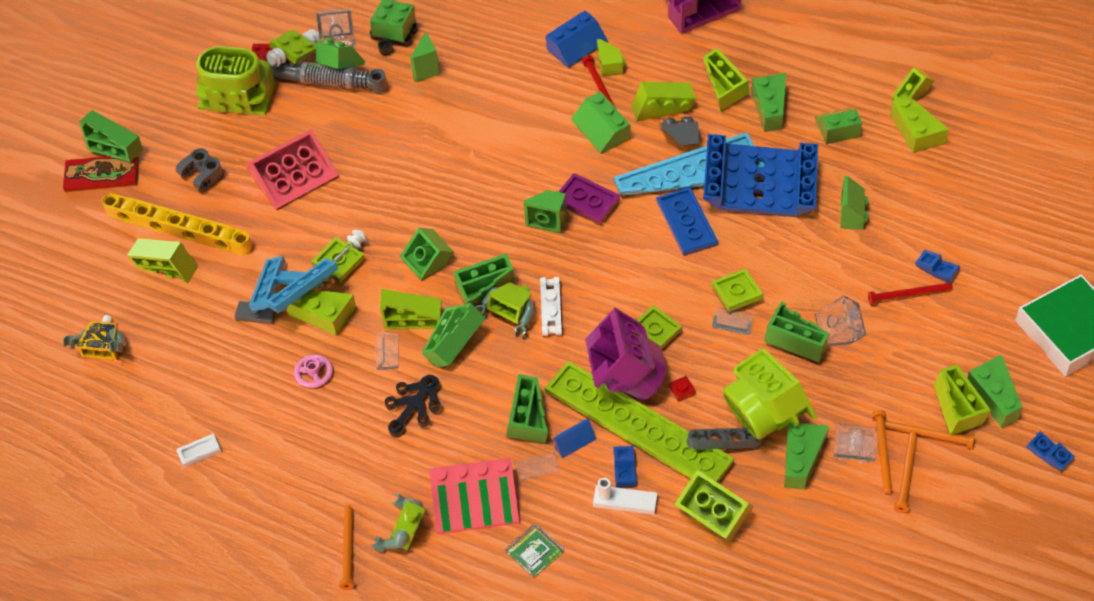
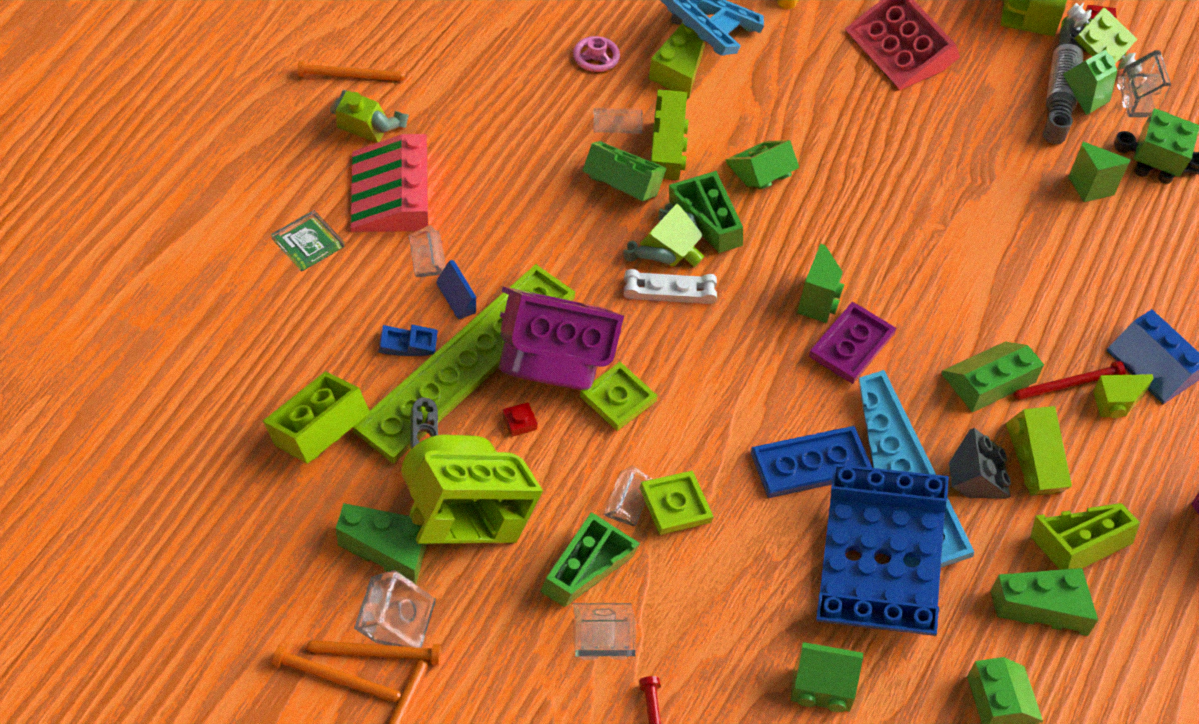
camera: 85 degrees right, 0 degrees up
lime plate [311,230,367,288] -> none
black plant [385,375,441,438] -> none
bright green wedge [506,374,548,444] -> none
white piece [593,478,657,515] -> none

